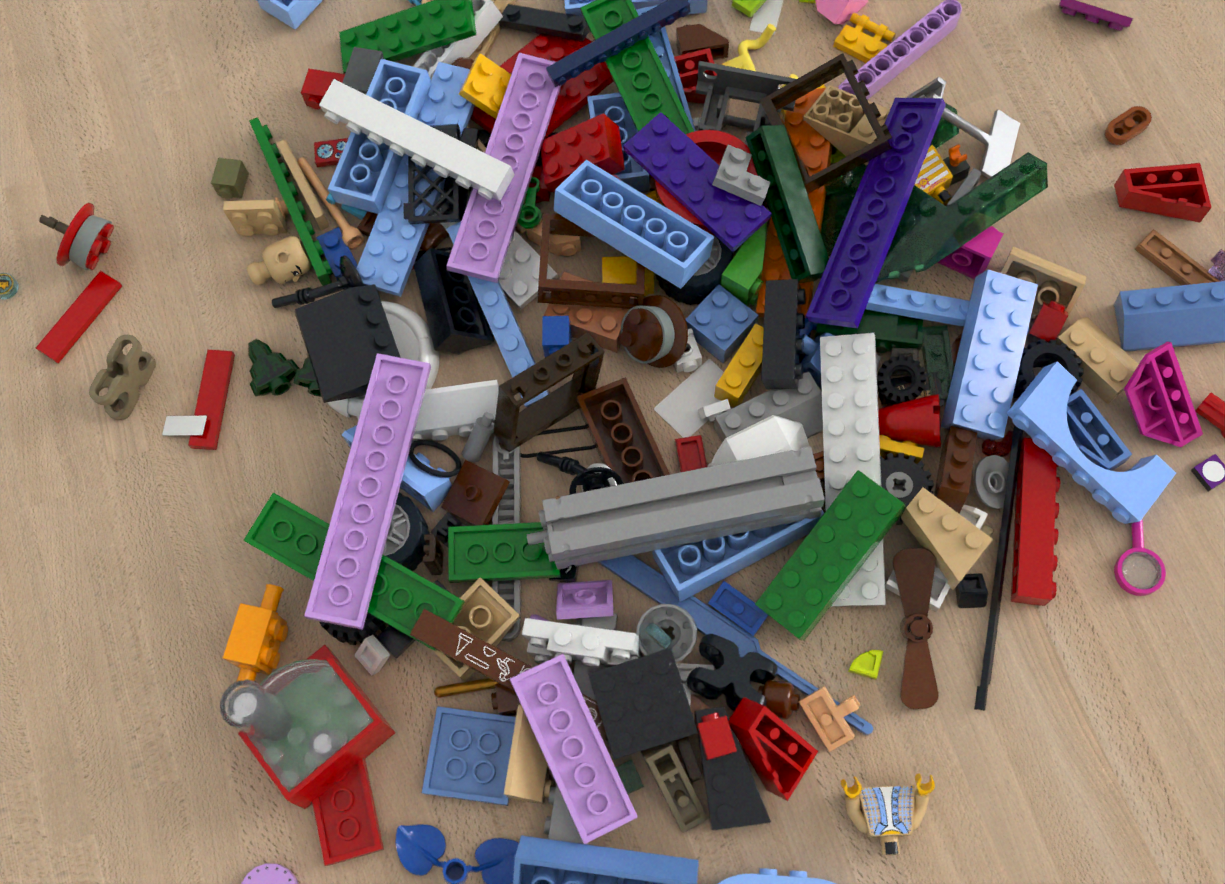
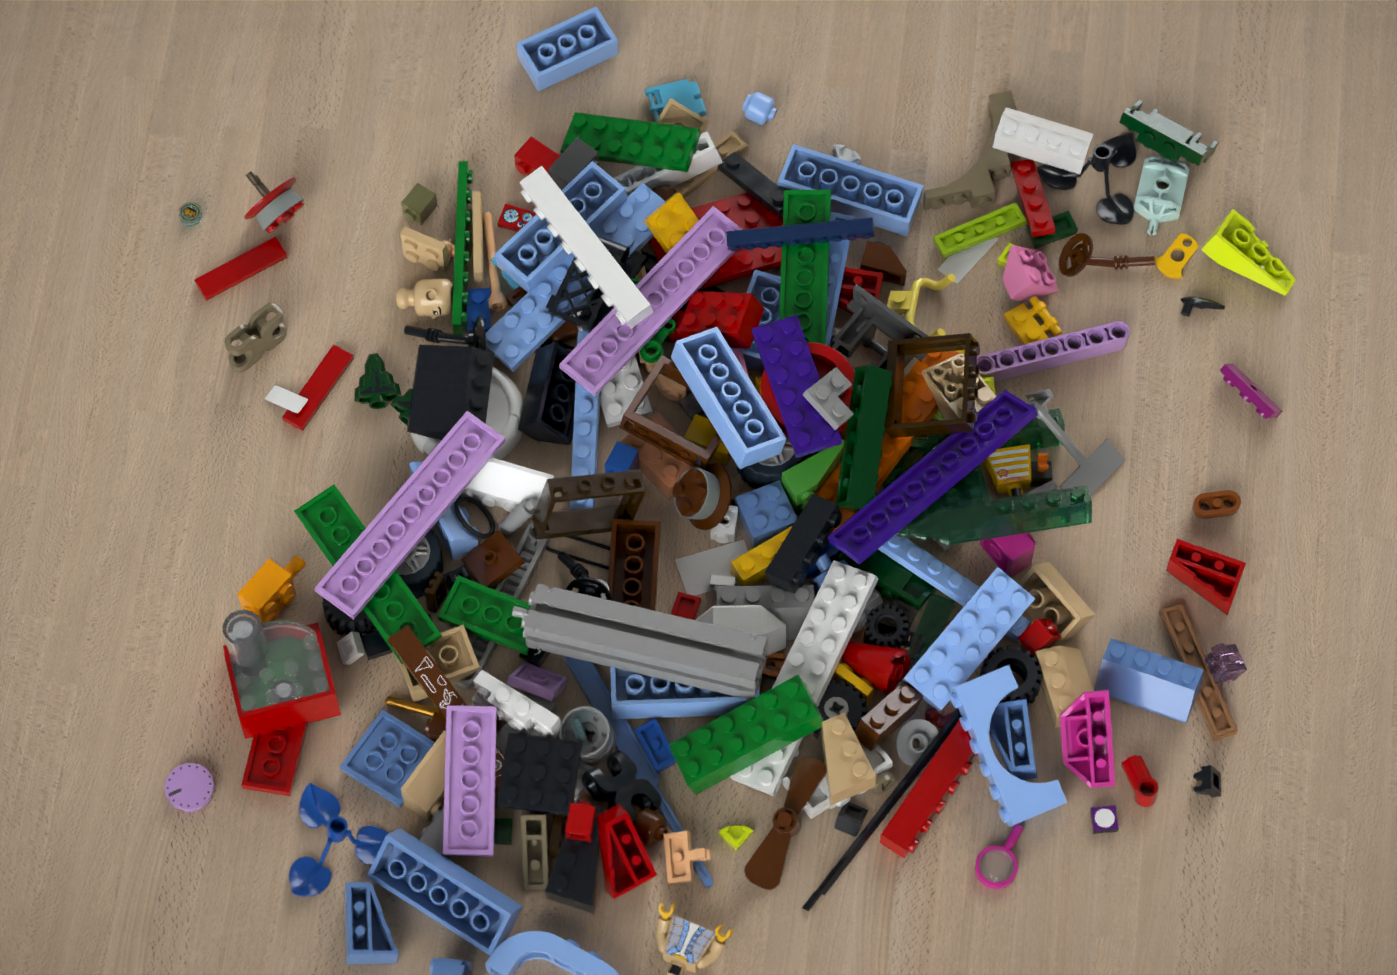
camera: 20 degrees right, 5 degrees down
none -> flat silver tile [679,392,705,421]

